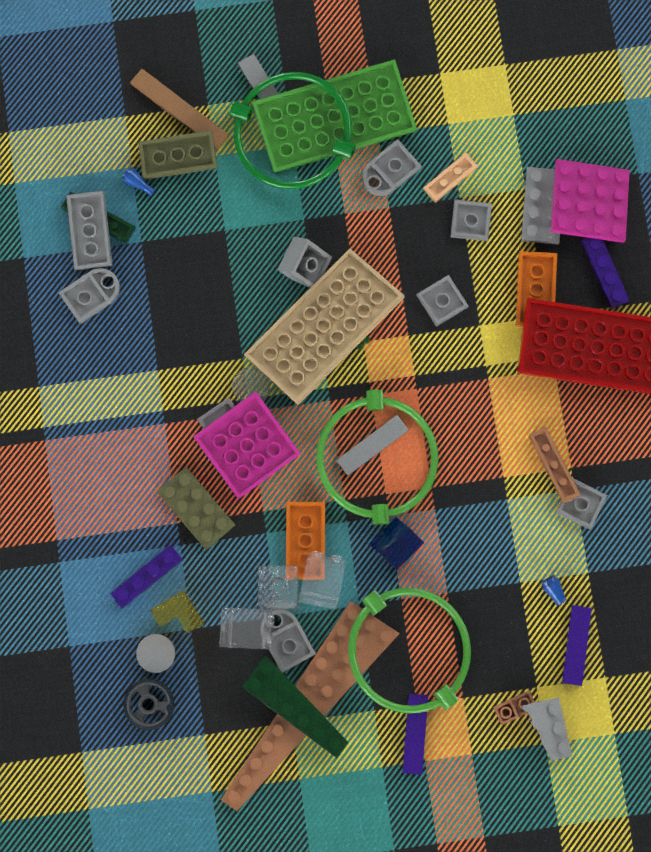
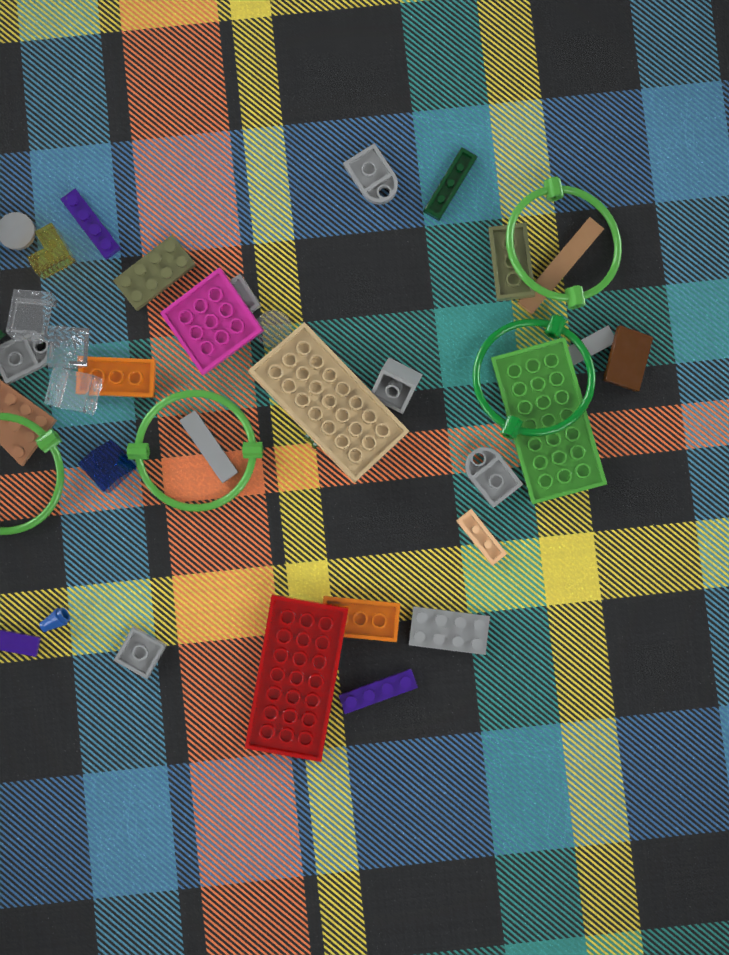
camera: 90 degrees right, 5 degrees up
light grey tile [66,191,113,271] -> none
blue cone [122,168,155,196] -> none
light grey tile [416,275,469,327] -> none
light grey tile [450,199,492,241] -> none
nougat tile [529,427,581,504] -> none
dark pink plate [550,159,630,243] -> none
none -> bright green piece [506,177,622,309]
none -> reddish brown tile [603,325,653,392]

